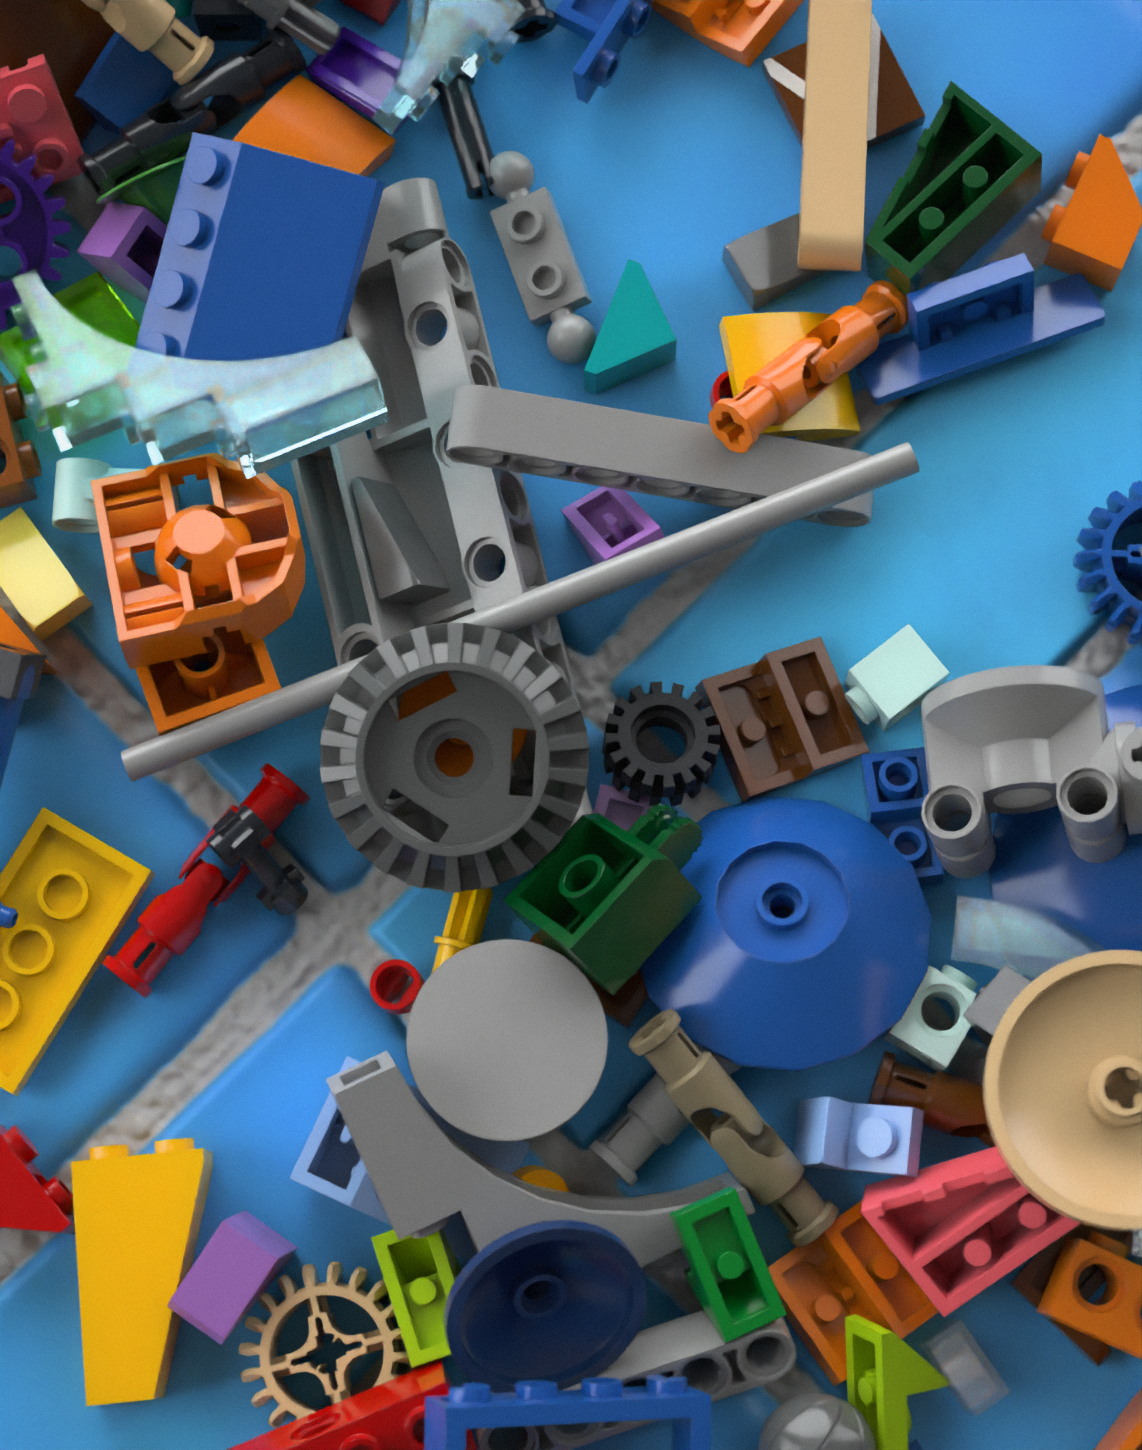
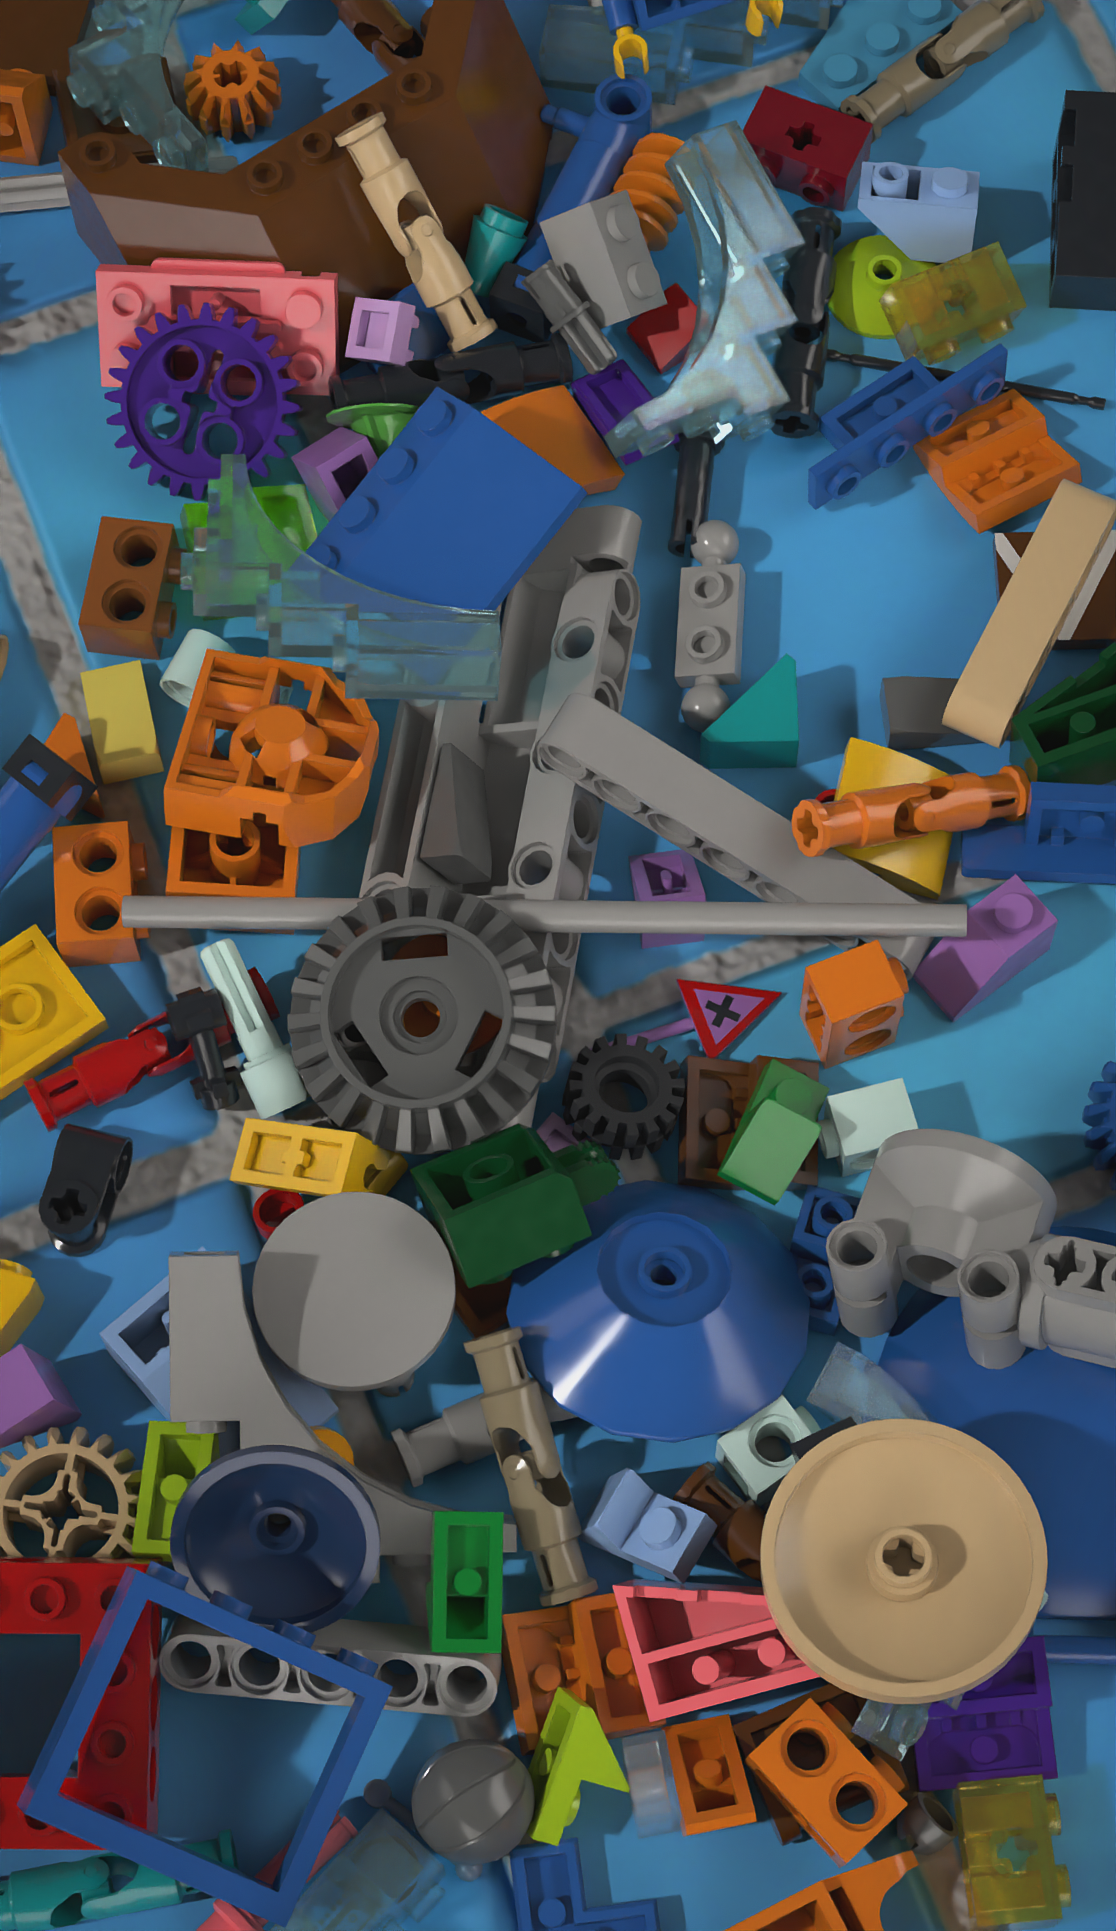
camera: 20 degrees right, 10 degrees down
none -> black piece [38,1123,133,1257]
none -> orange brick [52,821,151,967]
none -> light aqua piece [200,938,310,1120]
none -> yellow hinge [229,1118,391,1197]
none -> lavender tile [345,297,419,366]
none -> piece [590,979,782,1059]
none -> orange slope [661,1714,757,1837]
none -> green slope [717,1059,830,1205]
none -> orange brick [799,939,909,1069]
none -> medium lavender slope [913,874,1058,1023]

